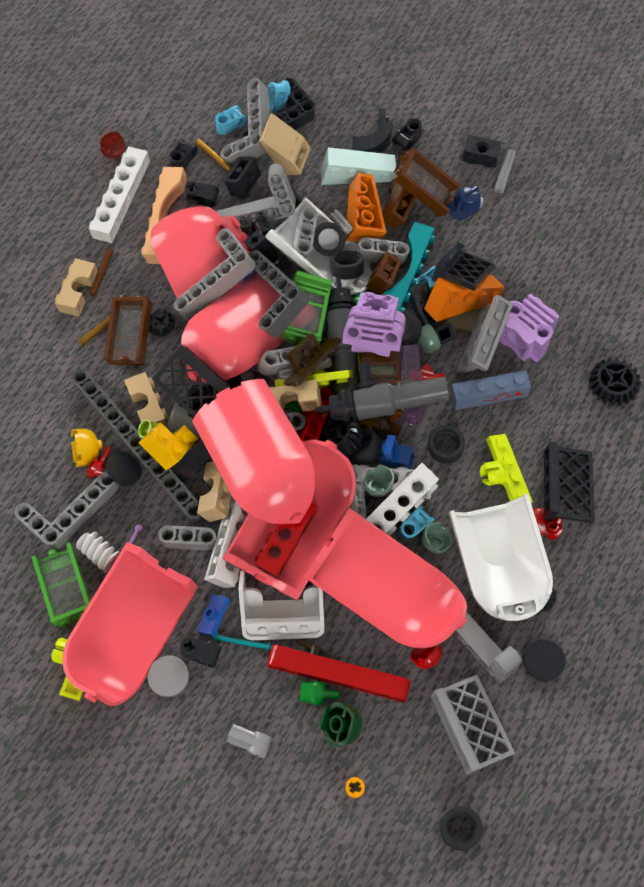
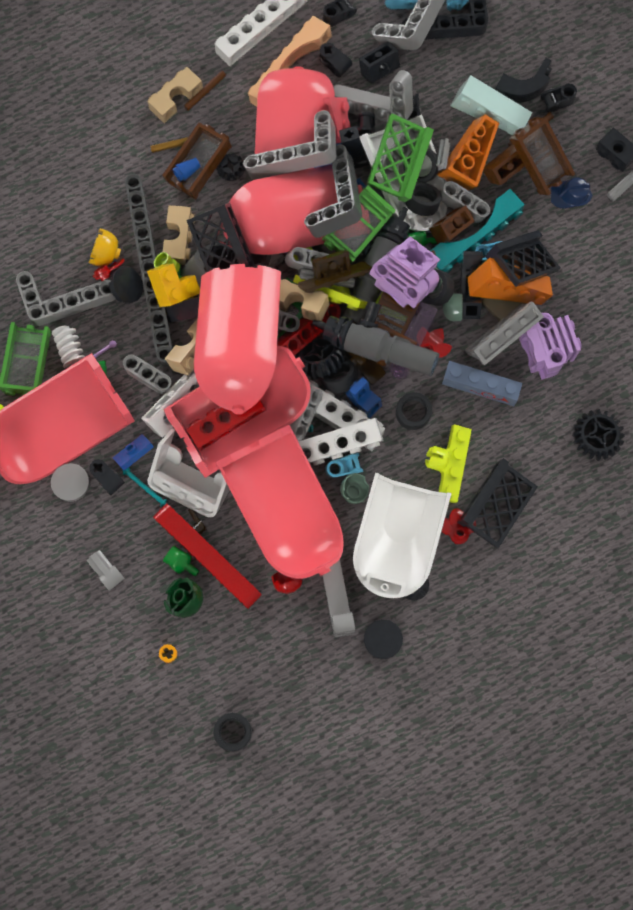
camera: 25 degrees right, 10 degrees up
pearl gold bar [195,139,232,173] -> none
tan slope [260,114,311,176] -> none
sand green hair [363,465,394,496] -> none
light grey fence [430,675,515,775] -> none
none -> blue cone [172,158,201,182]
none -> bright green fence [367,113,434,202]

